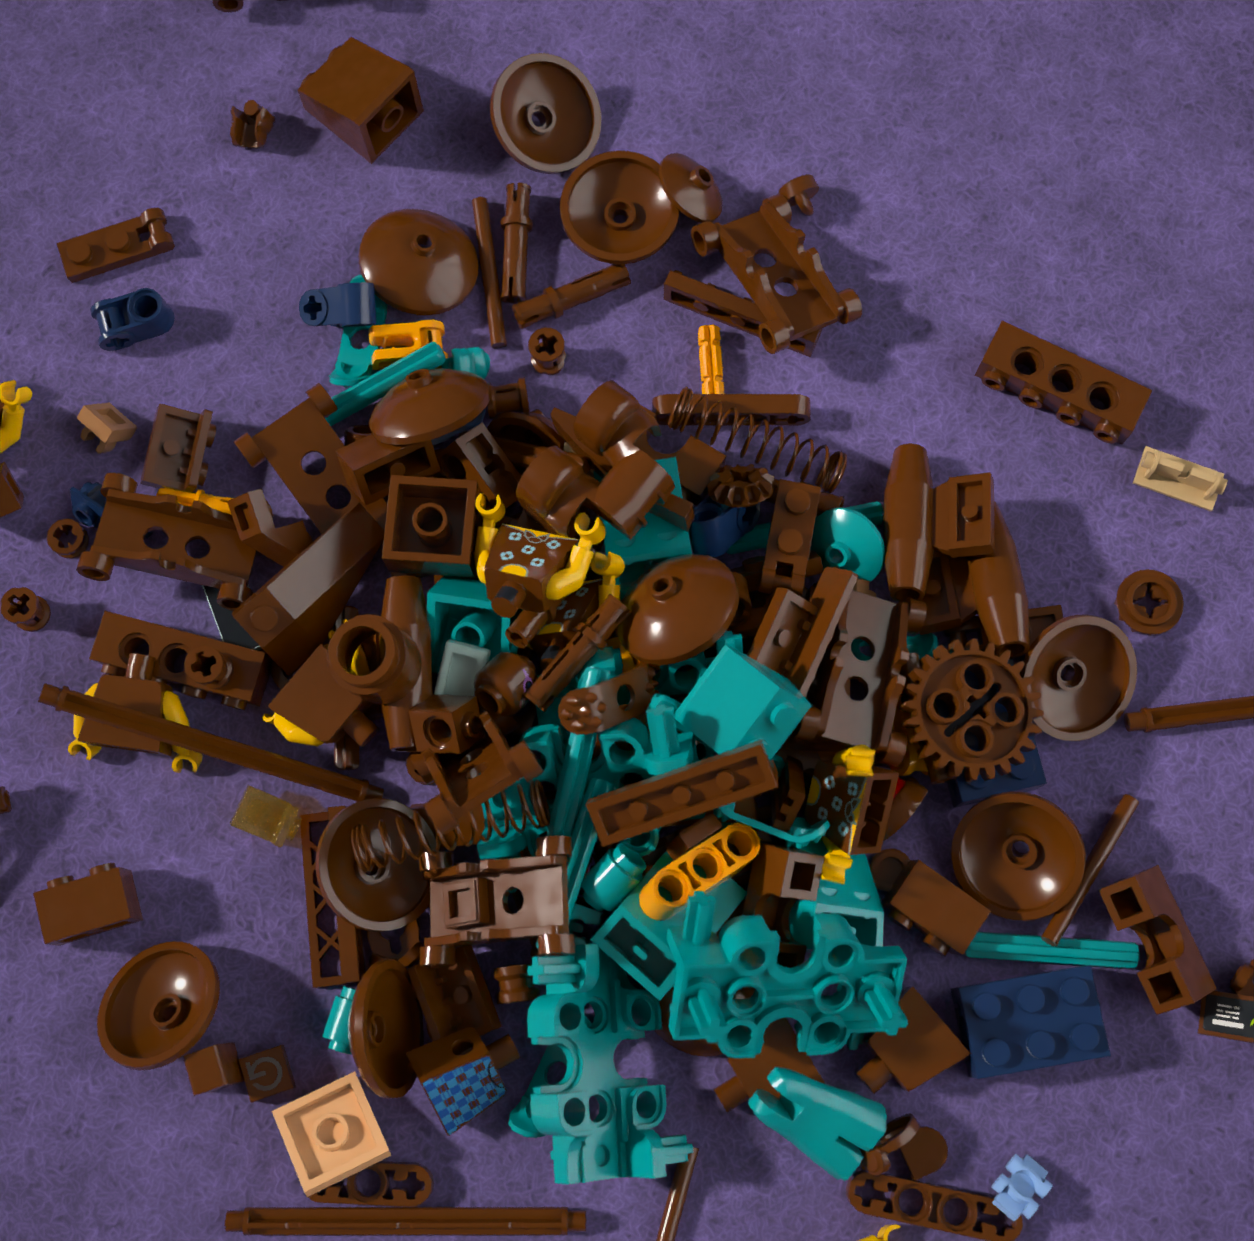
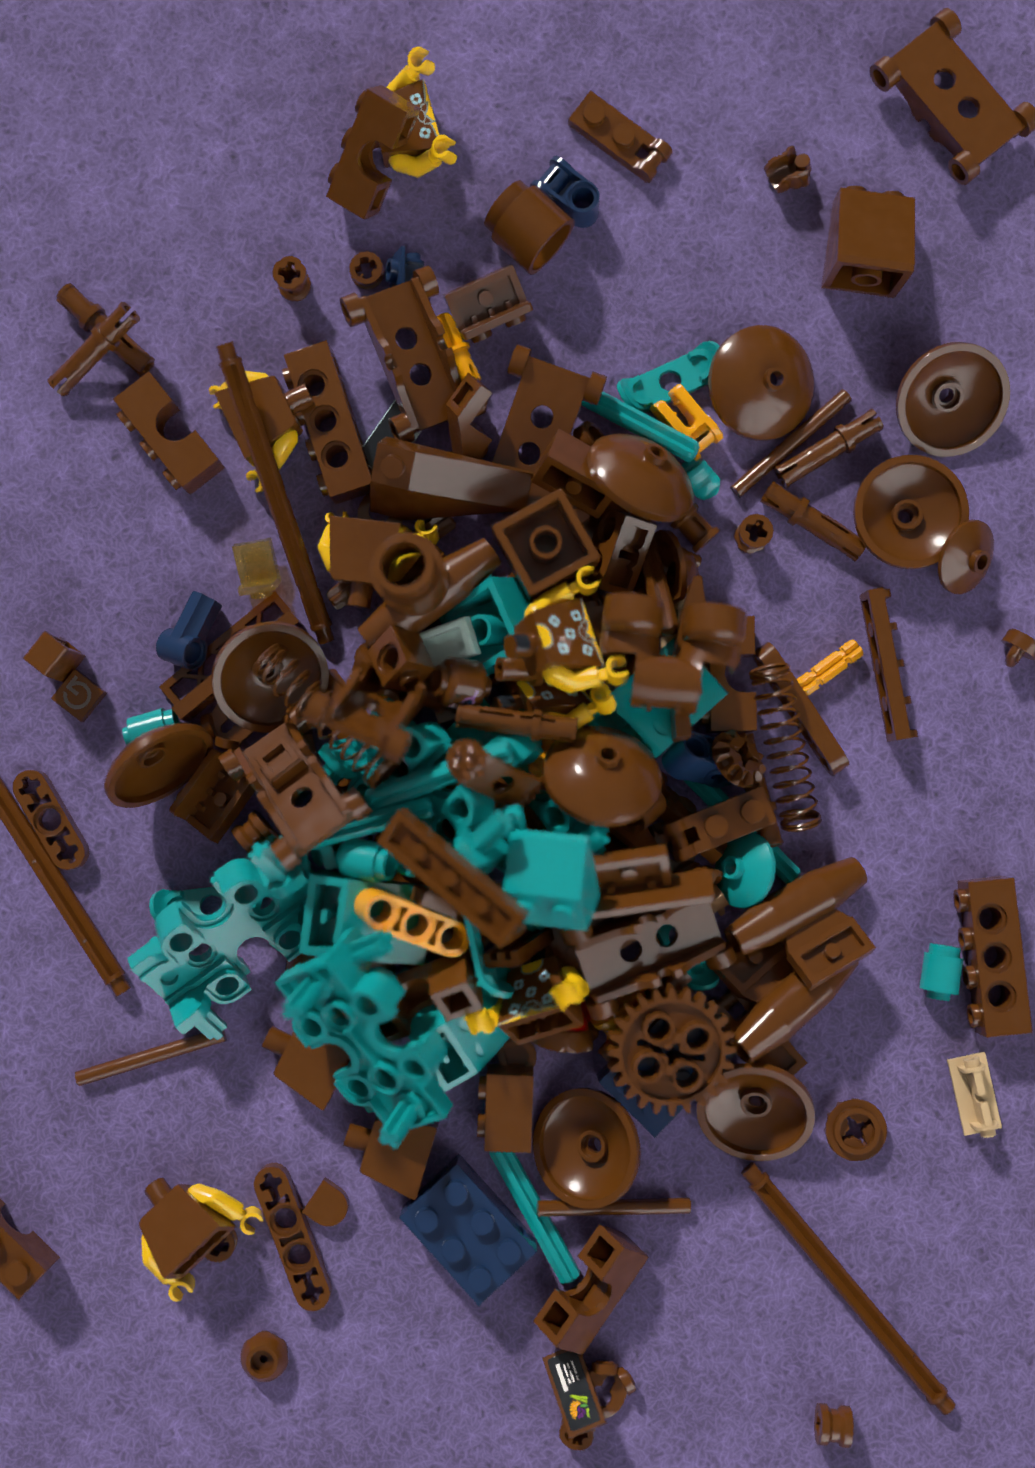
camera: 55 degrees right, 10 degrees up
reddish brown brick [33,863,143,946] -> none
medium nougat tile [77,402,138,454] -> none
reddish brown dish [97,941,220,1071] -> none
reddish brown bush [184,645,234,689] -> none
light nougat plate [272,1071,391,1197] -> none
dark blue piece [299,282,377,327] -> none
torso [406,1027,521,1136] -> none
reddish brown piece [691,193,862,354] -> none
teal piece [749,1066,887,1181] -> none
reddish brown piece [858,1114,920,1176] -> none
light blue piece [991,1154,1053,1222] -> none
none -> reddish brown arch [113,371,225,495]
none -> dark blue piece [156,591,223,671]
none -> reddish brown piece [484,180,575,275]
none -> teal brick [919,943,964,1001]

